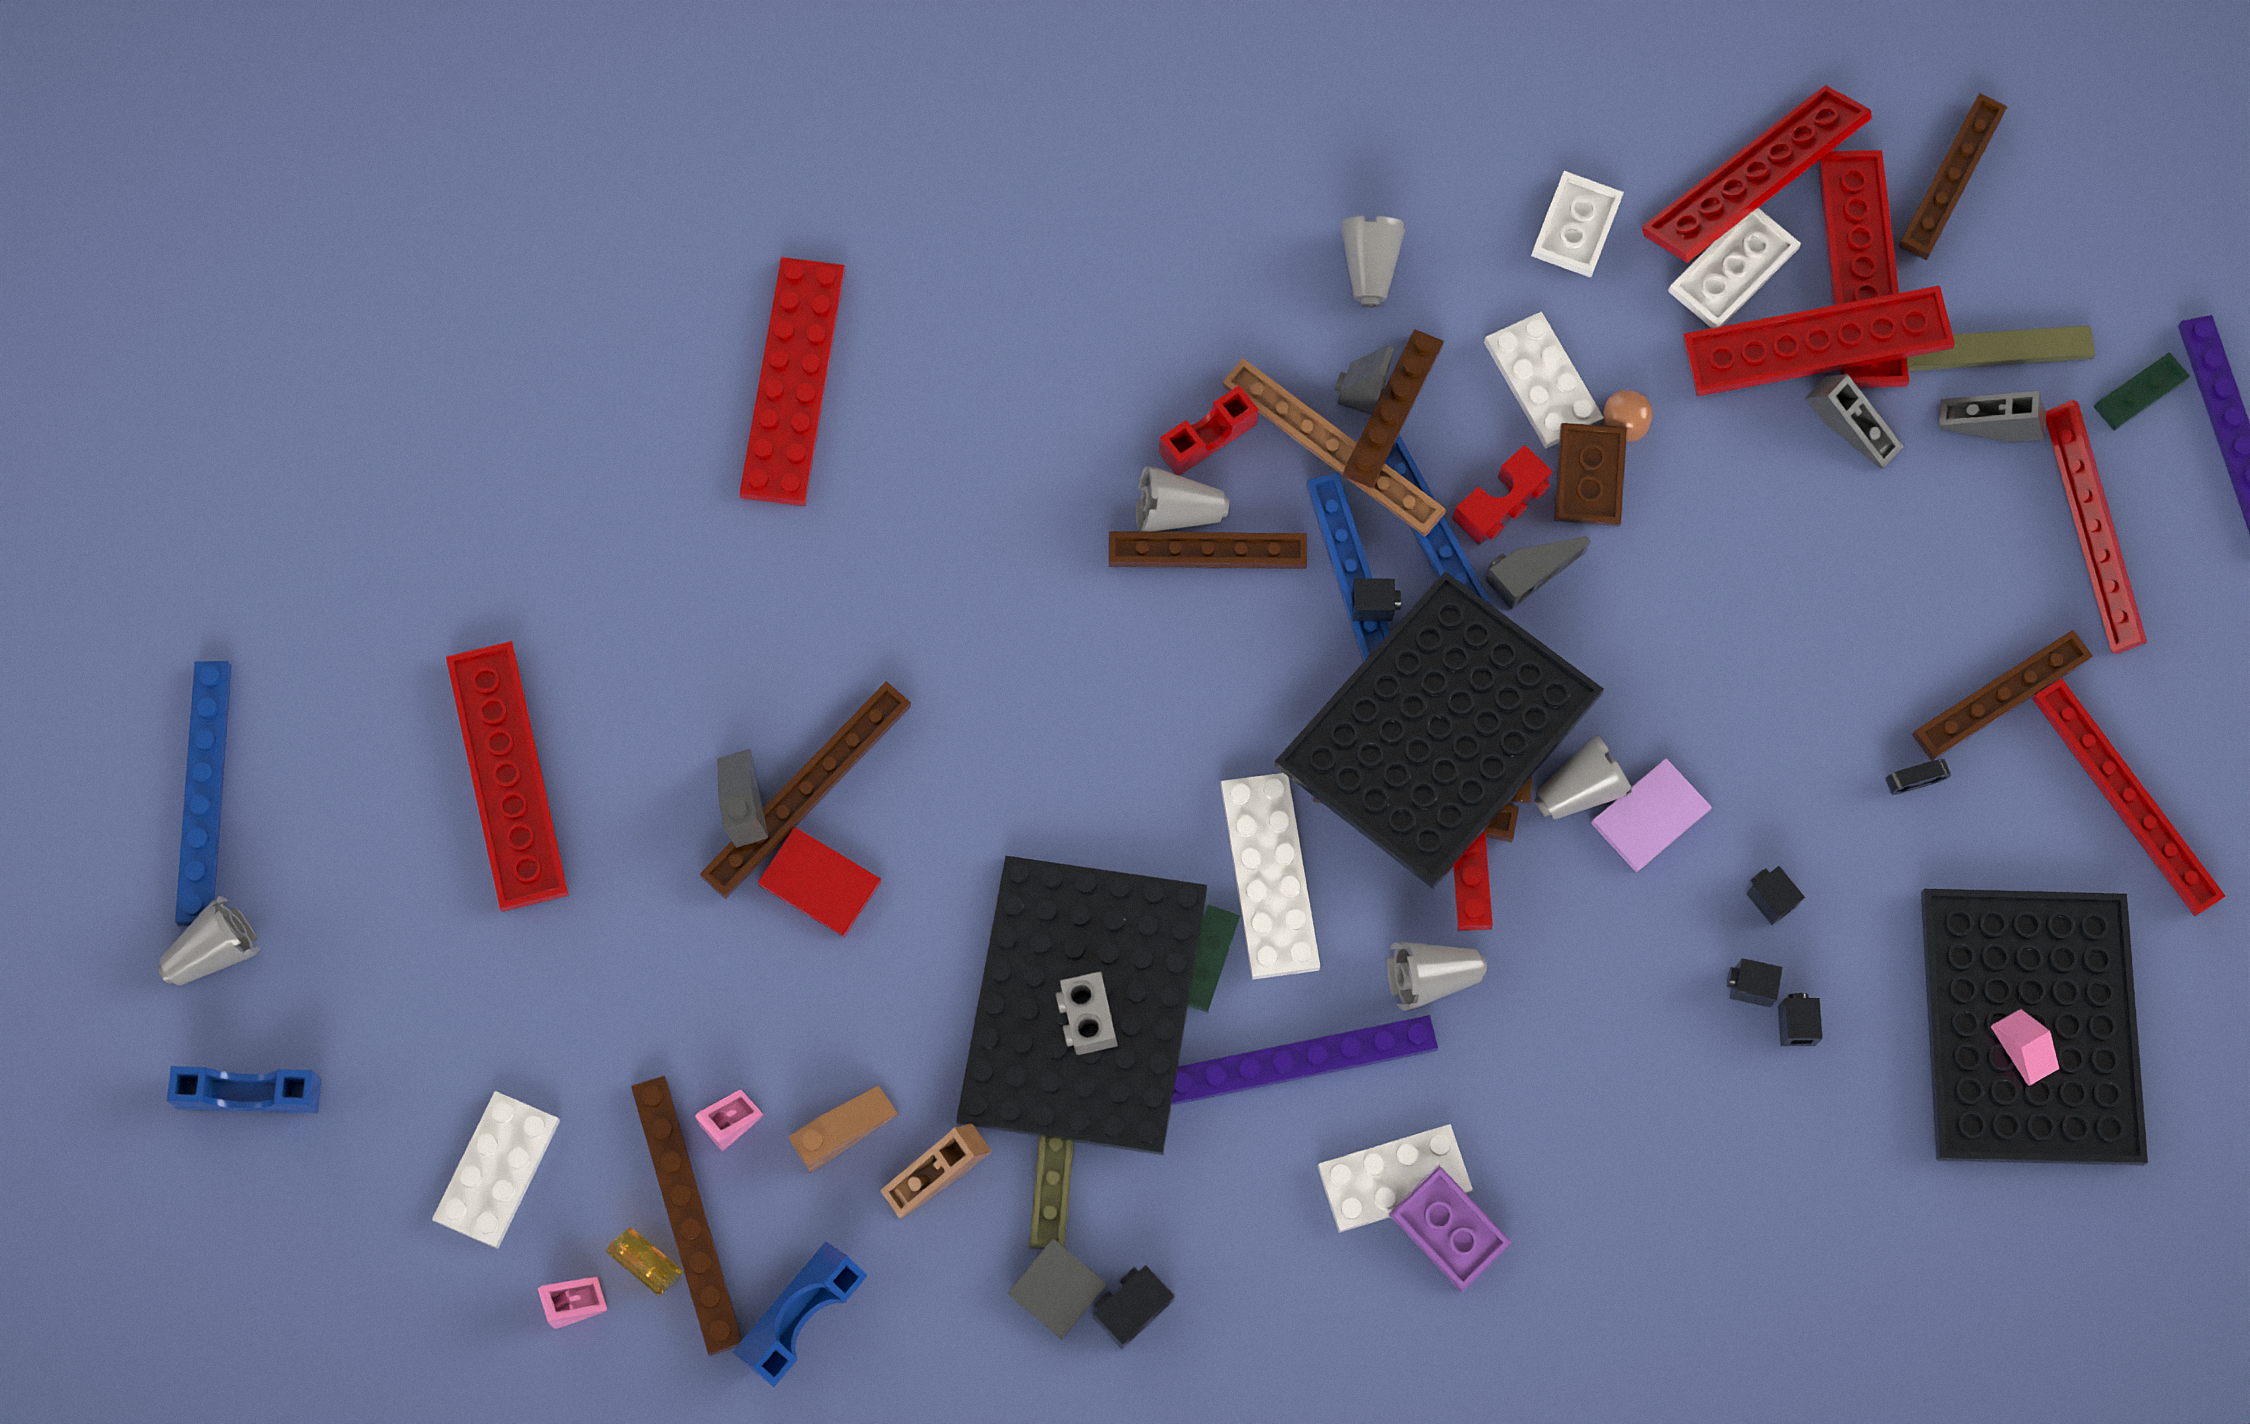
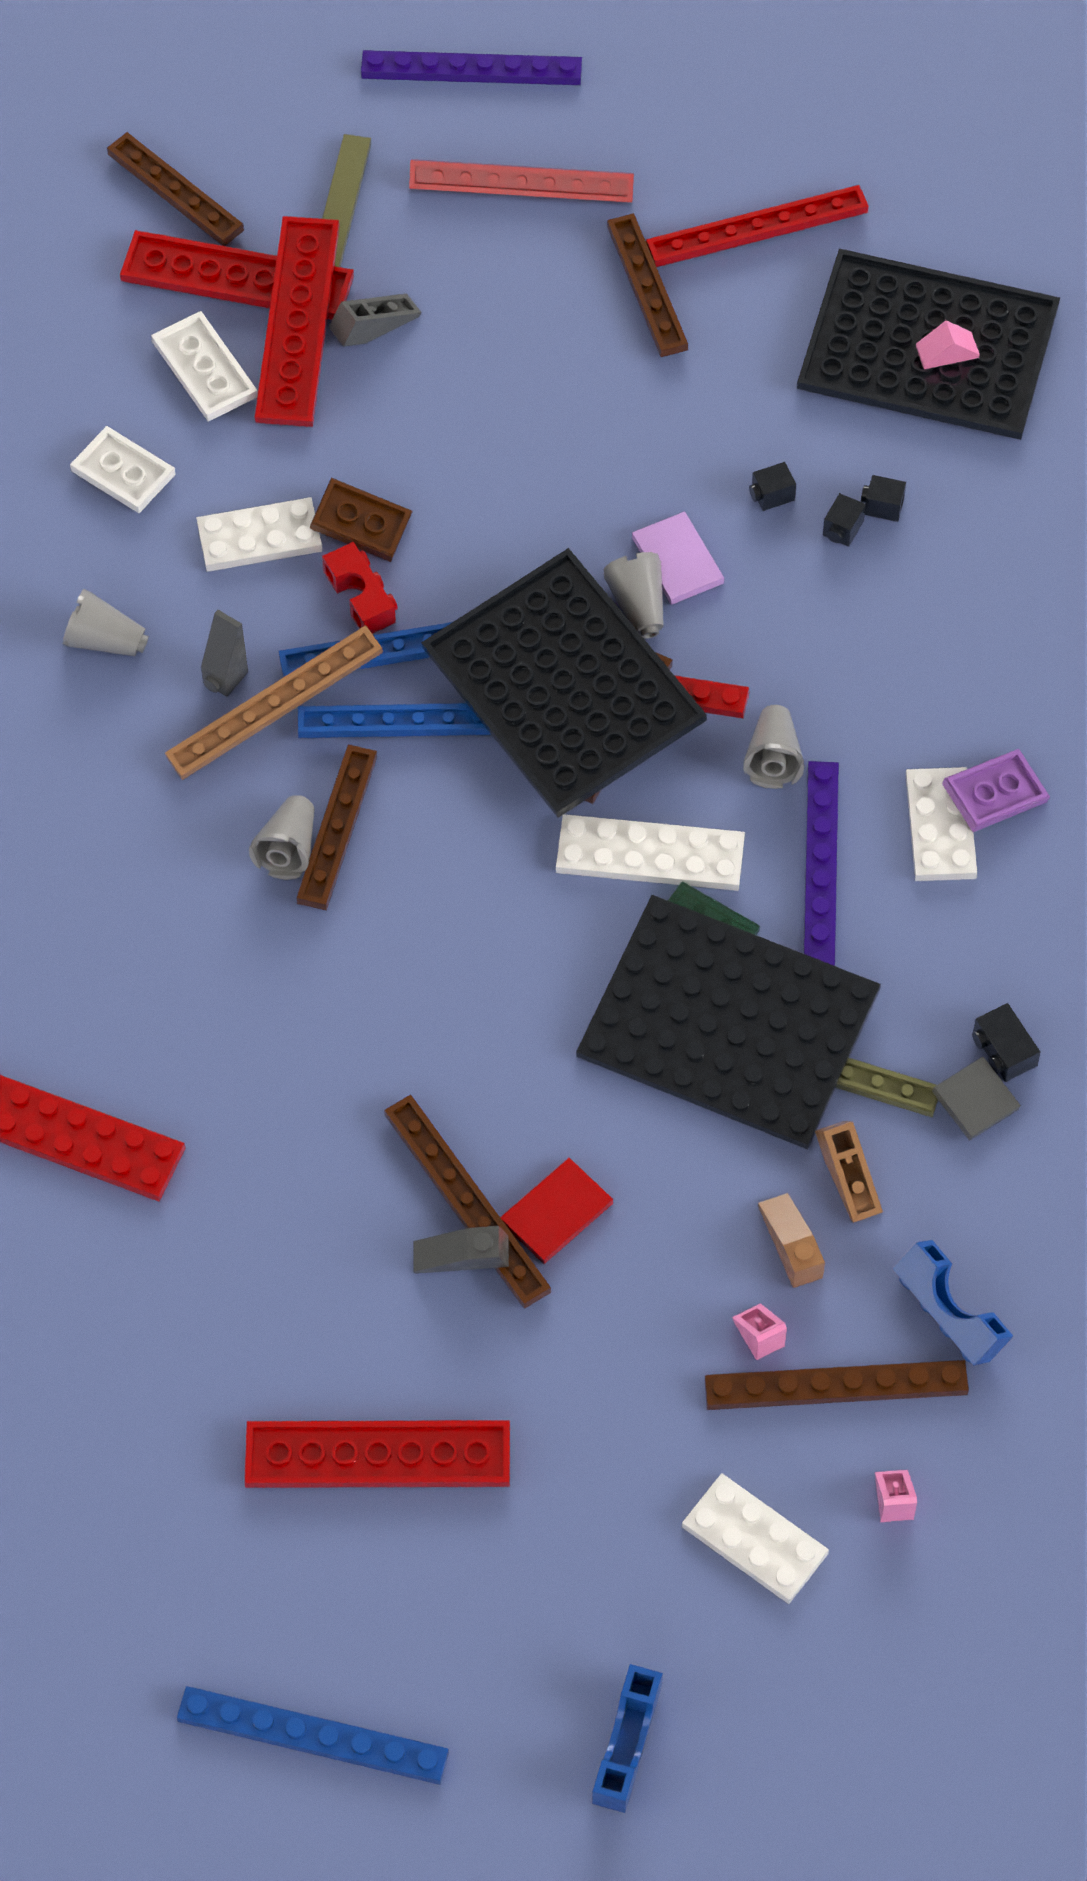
camera: 70 degrees left, 10 degrees down
light grey cone [158,896,260,986] -> none
clear yellow plate [606,1227,684,1296] -> none
light grey brick [1056,971,1118,1055] -> none
red arch [1158,385,1259,475] -> none
reddish brown plate [1342,329,1444,489] -> none
black brick [1352,578,1401,621] -> none
dark grey slope [1486,536,1591,610] -> none
nougat hair [1602,390,1653,442] -> none
red plate [1642,85,1872,263] -> none
black beam [1885,759,1951,795] -> none
dark grey slope [1939,391,2046,442] -> none
clear green tile [2094,352,2190,431] -> none

